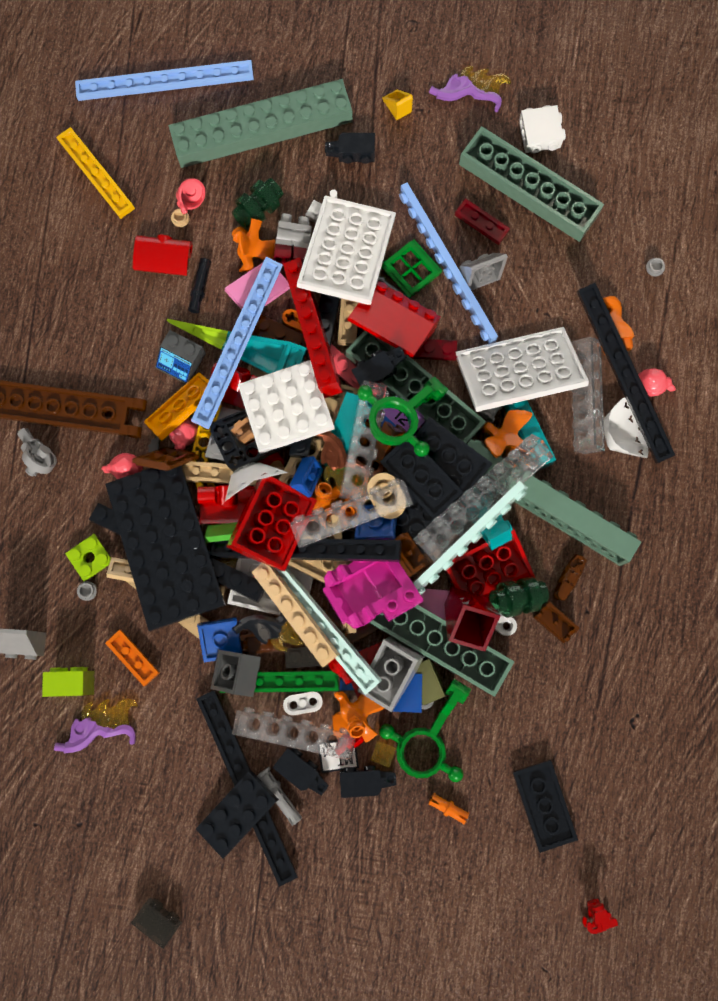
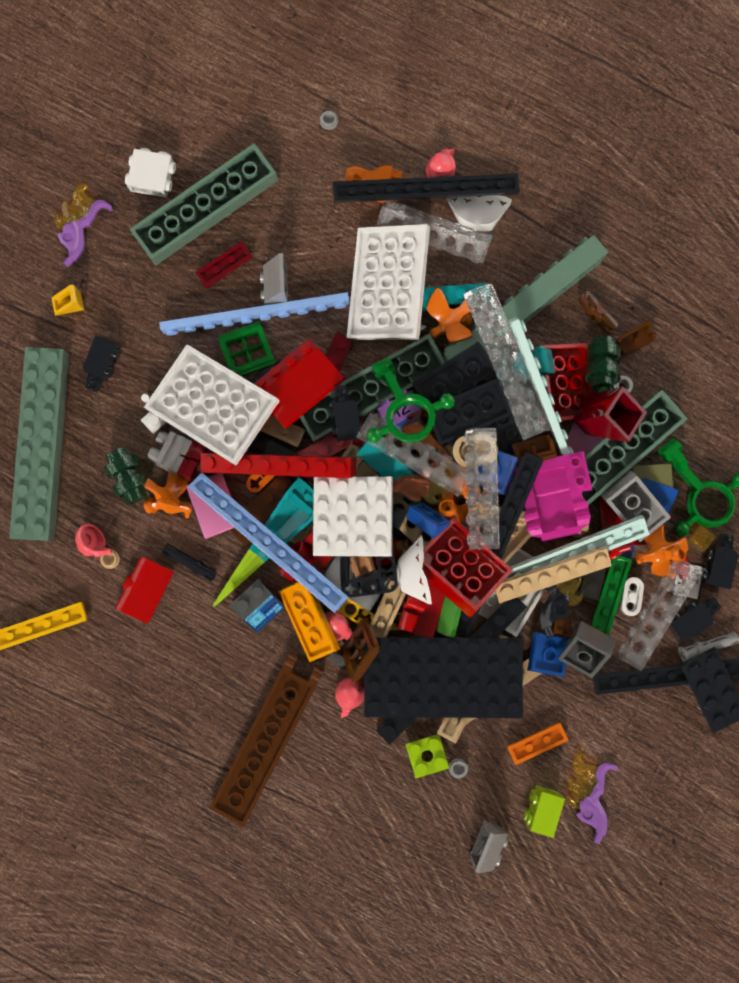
camera: 75 degrees left, 5 degrees up
light grey pin [17,428,57,476] -> none

